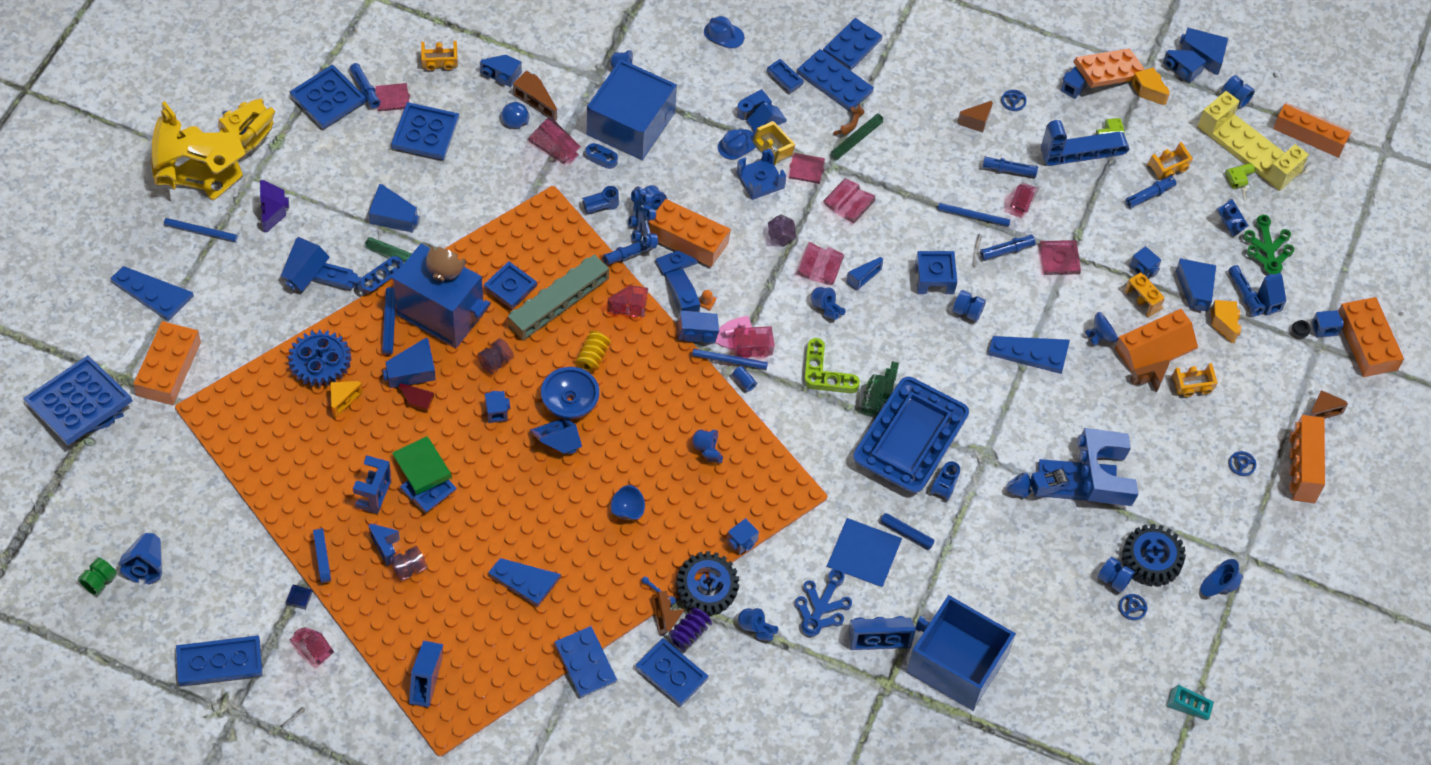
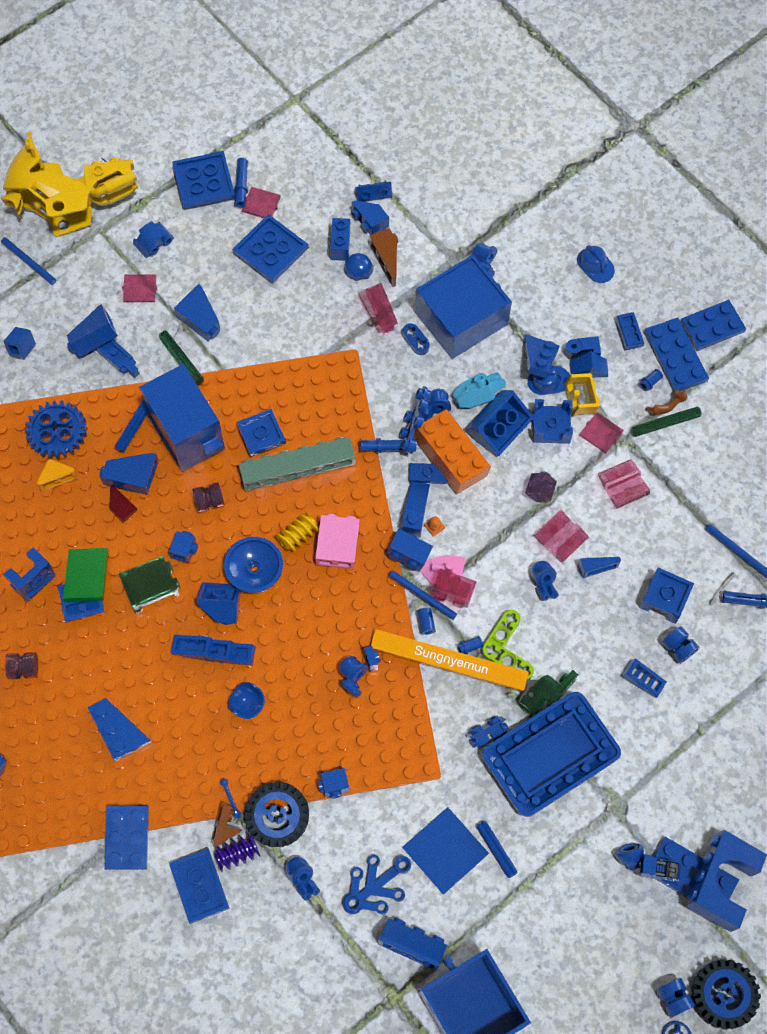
camera: 30 degrees right, 10 degrees up
dark purple slope [260,180,290,232] -> none
blue beam [357,256,403,294] -> none
blue slope [368,524,400,566] -> none
light orange window [421,41,458,71] -> none
medium nougat cylinder [426,246,466,282] -> none
blue piece [582,186,619,214] -> none
clear pink slope [607,285,648,317] -> none
blue piece [930,461,961,501] -> none
blue wing [988,336,1070,374] -> none
none -> blue brick [3,327,36,358]
none -> clear green panel [119,556,181,614]
none -> clear pink piece [122,274,158,302]
none -> blue cylinder [133,221,174,258]
none -> blue slope [171,635,256,666]
none -> bright pink panel [315,514,360,569]
none -> blue brick [330,218,350,261]
none -> blue hinge [355,180,392,202]
none -> blue plate [364,646,380,672]
none -> light orange tile [371,629,529,692]
none -> medium azure hinge [453,372,506,408]
none -> blue pin [457,636,484,655]
none -> blue hinge [465,715,509,748]
none -> blue slope [466,390,534,456]
none -> blue wing [524,334,560,379]
none -> blue slope [621,658,667,698]
none -> blue pin [640,369,663,391]

